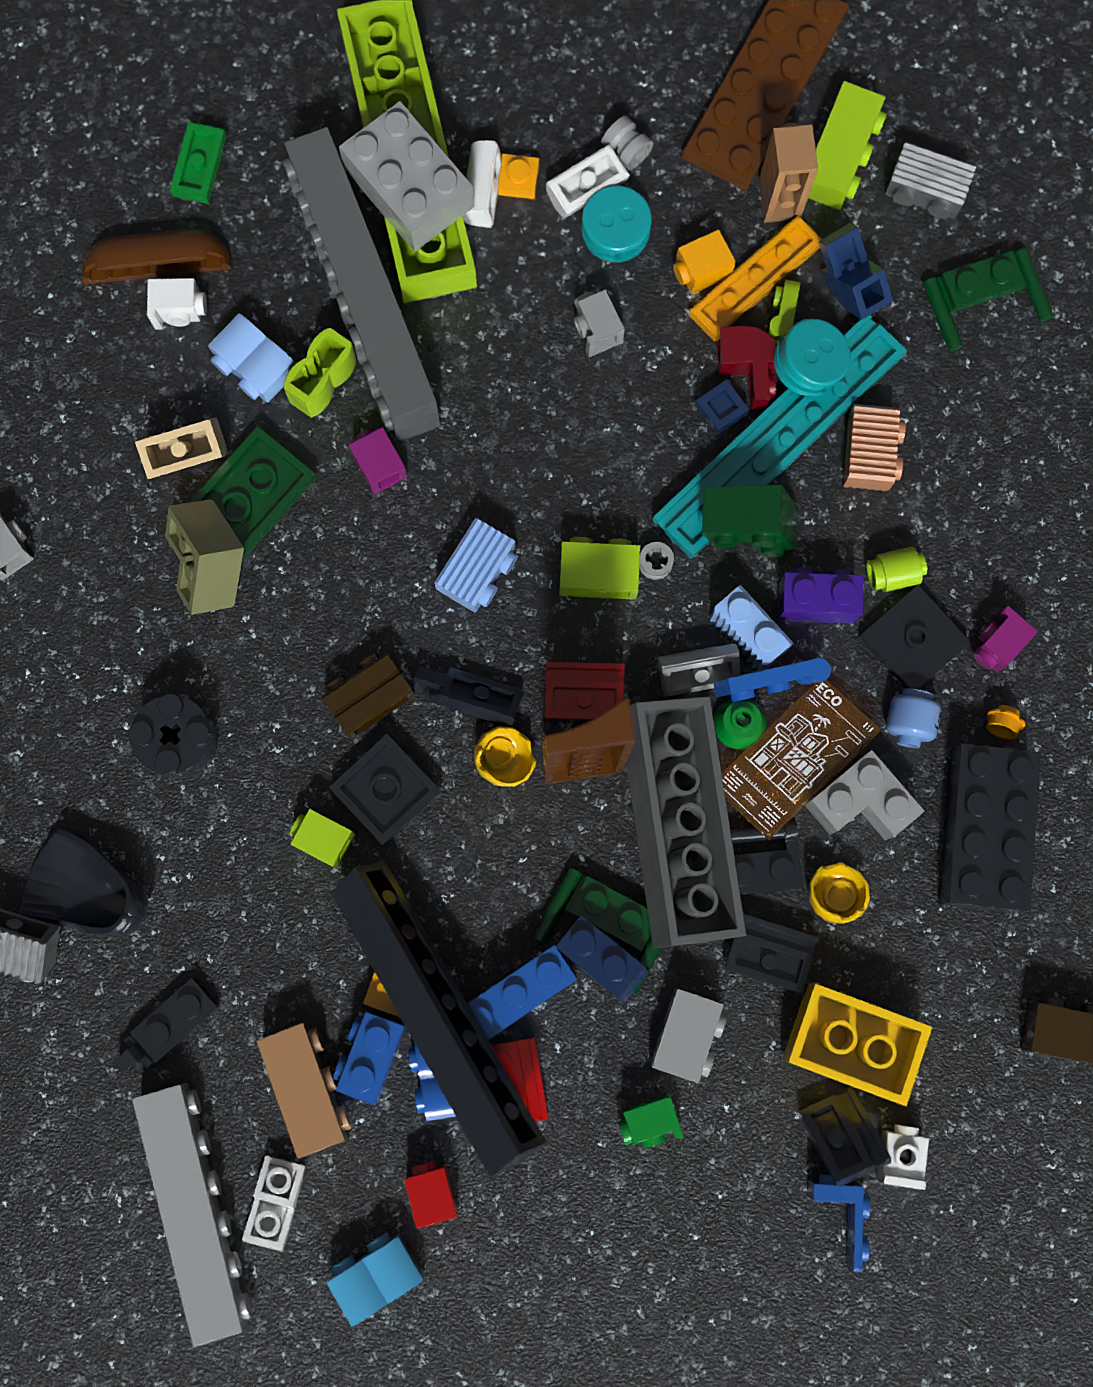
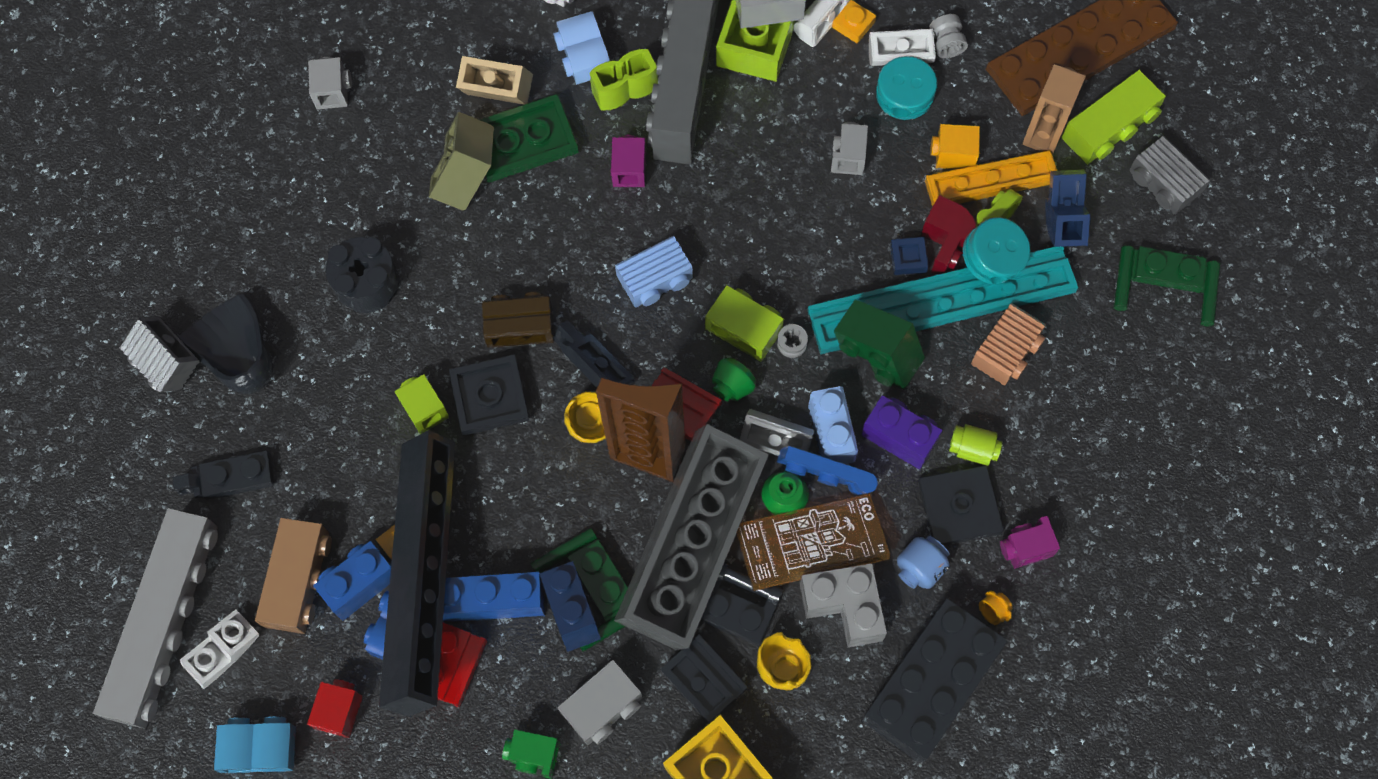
camera: 35 degrees right, 10 degrees down
none -> green cone [712,358,756,401]

